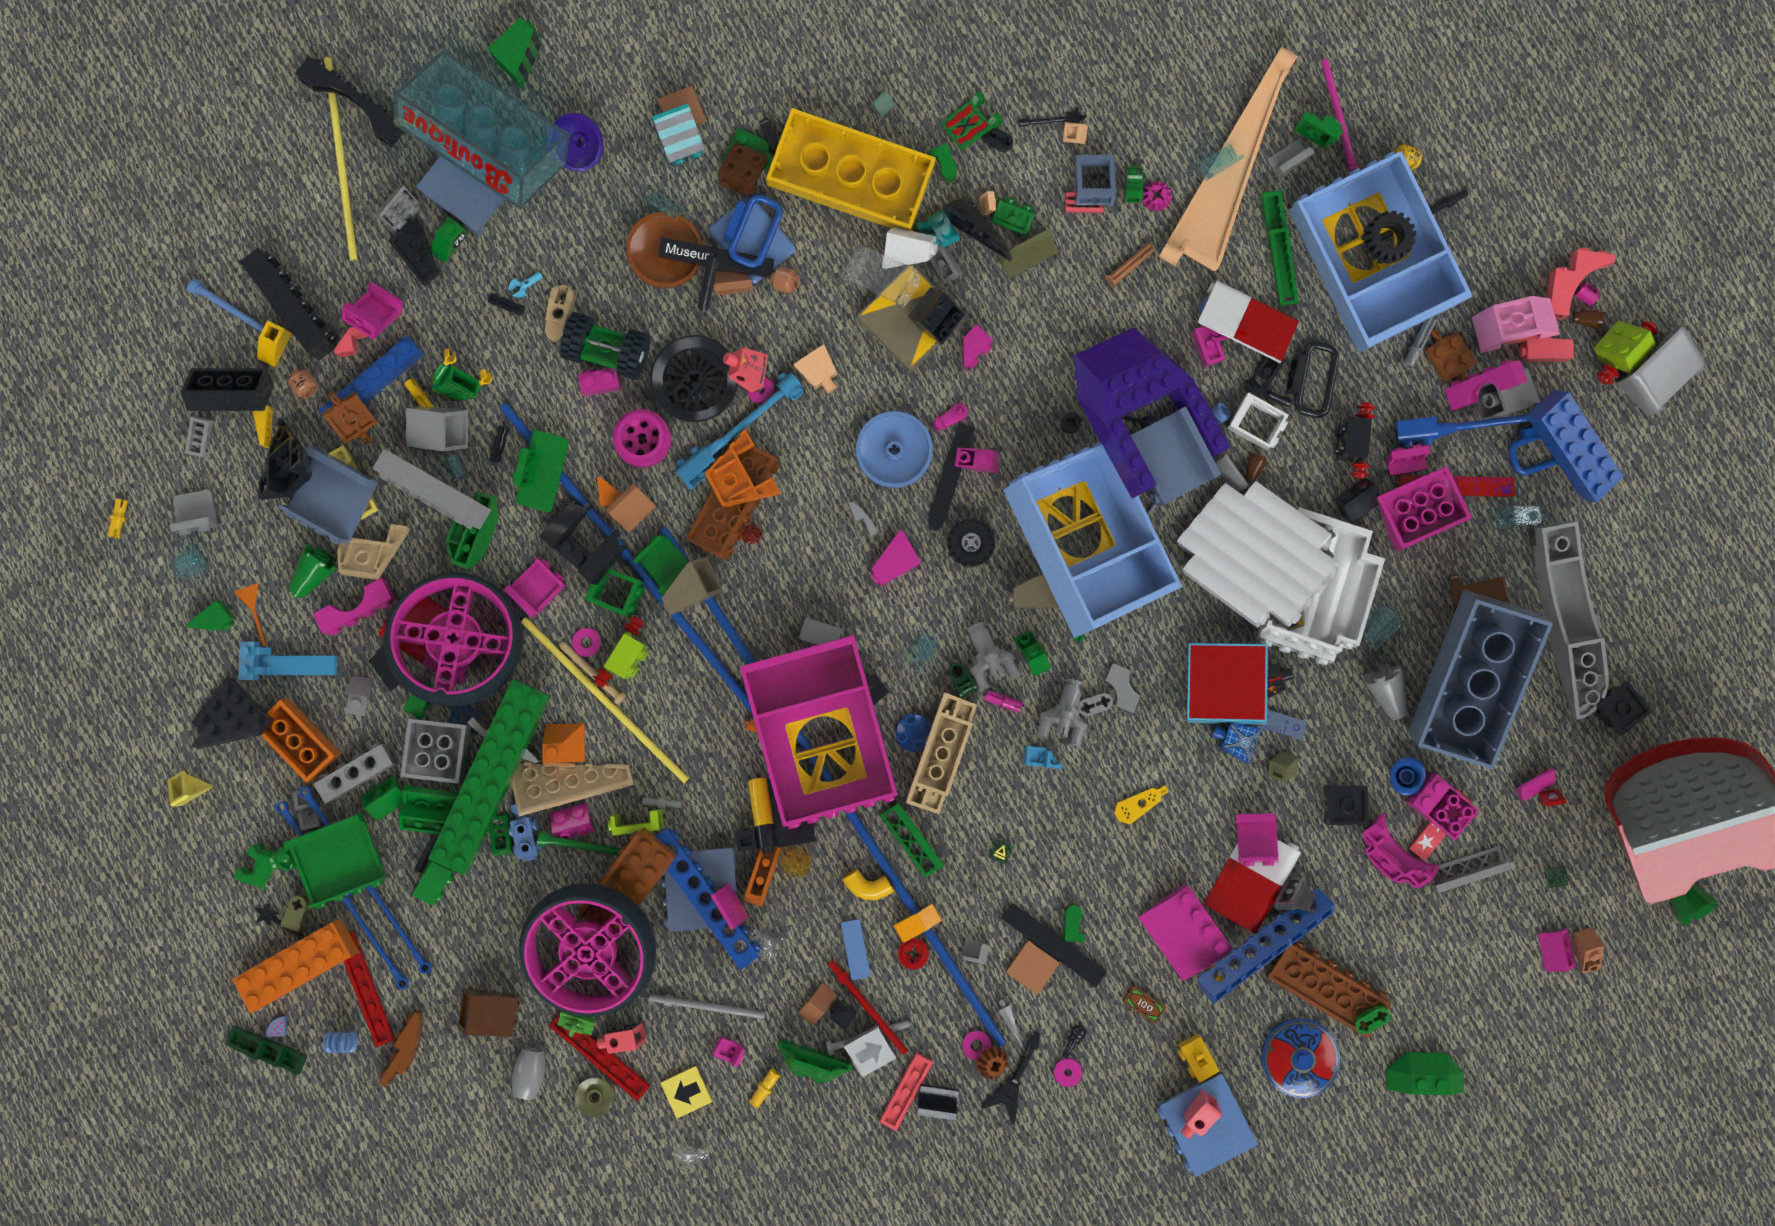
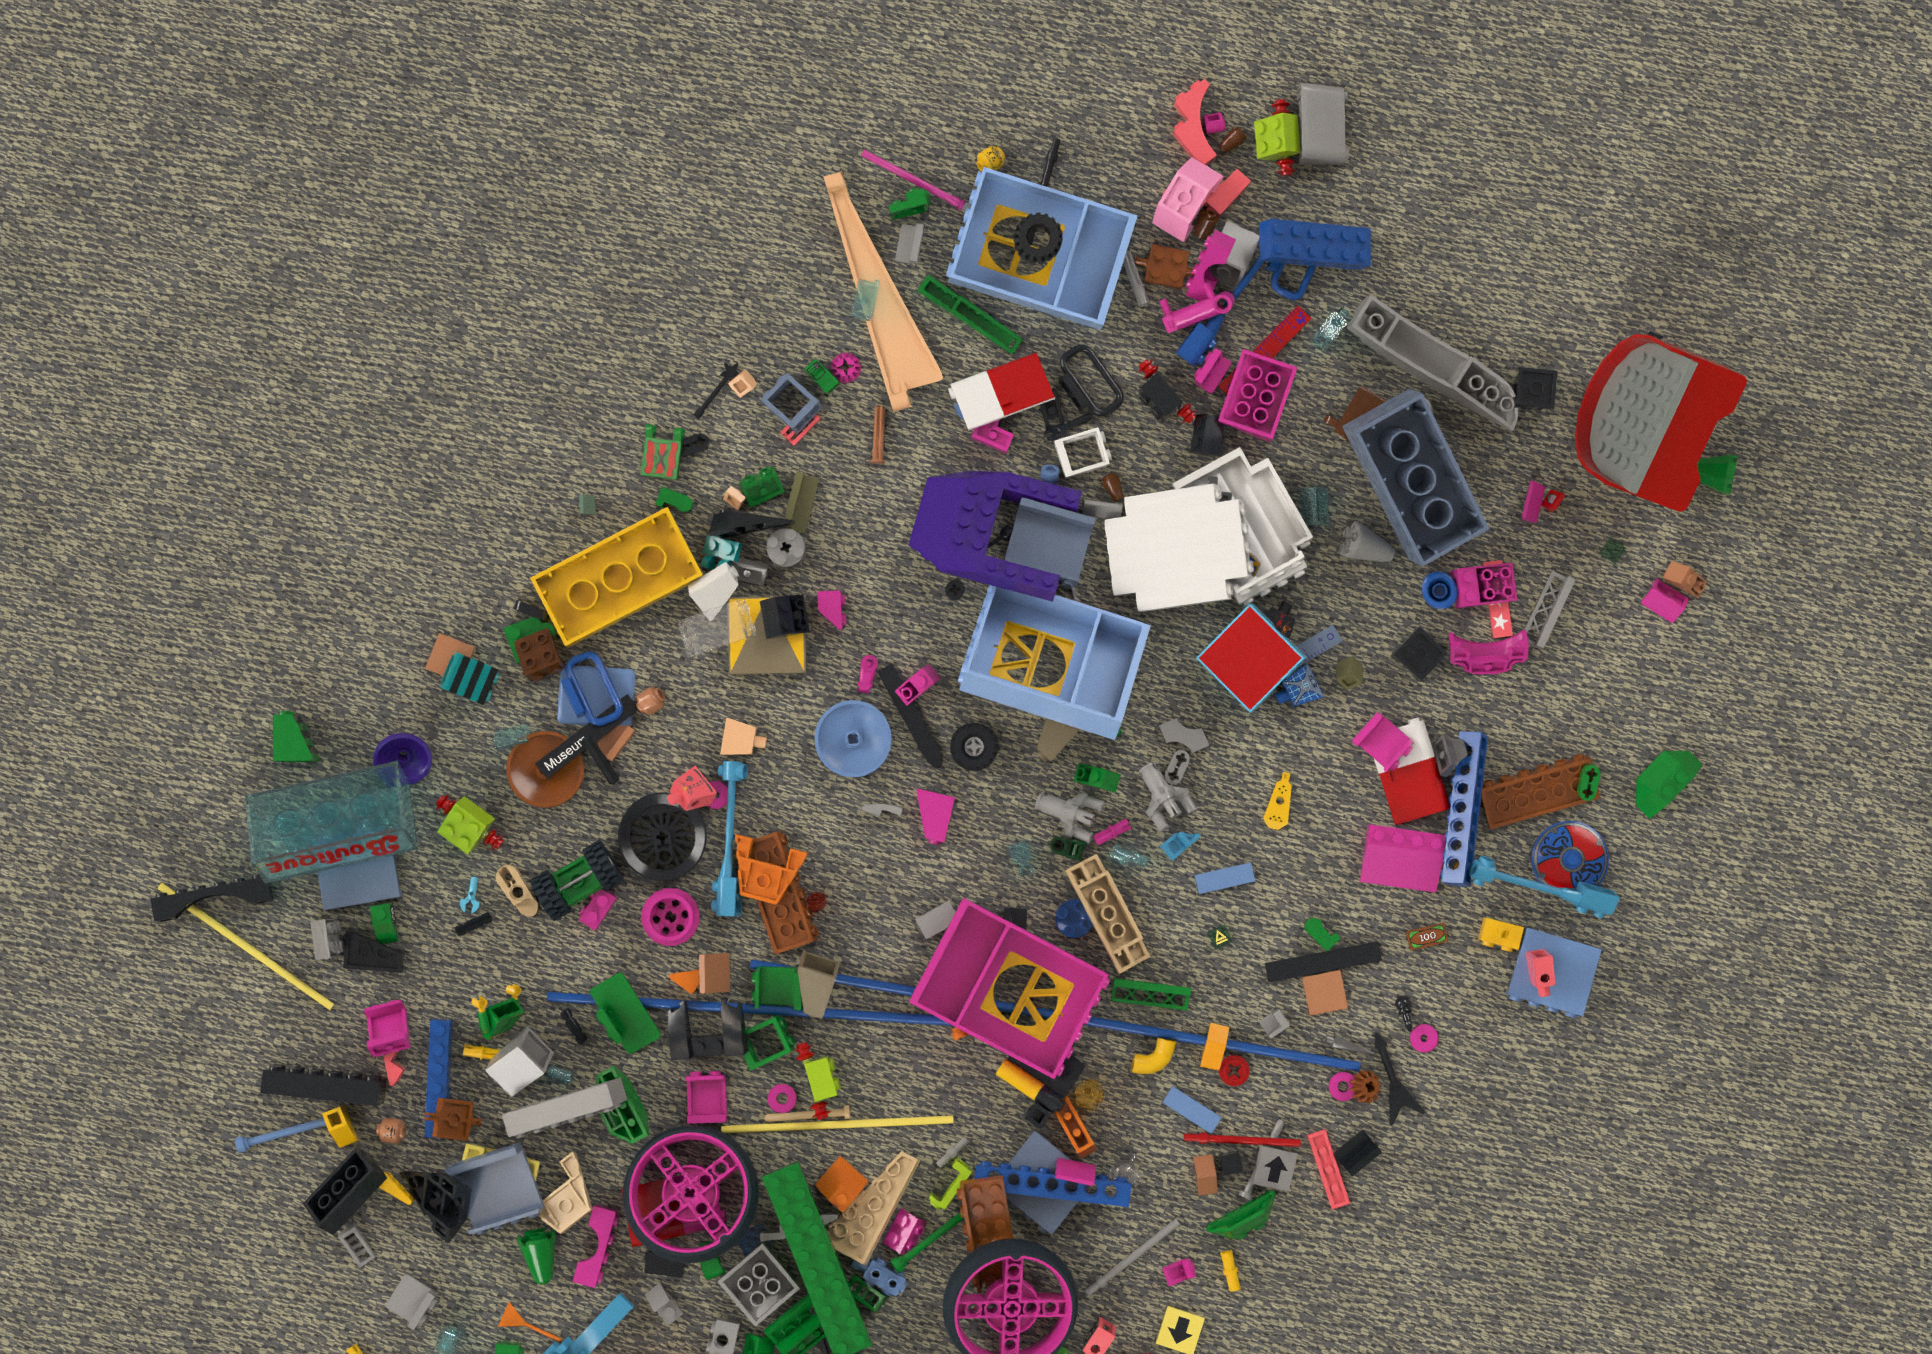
camera: 45 degrees left, 0 degrees up
none -> lime brick [436,794,504,855]
none -> light grey brick [767,528,806,569]
none -> clear light blue connector [1108,844,1149,867]
none -> dark pink piece [1159,282,1235,333]
none -> reddish brown brick [1194,210,1218,240]
none -> medium blue tile [1194,862,1255,894]
none -> dark azure bar [1469,856,1620,918]

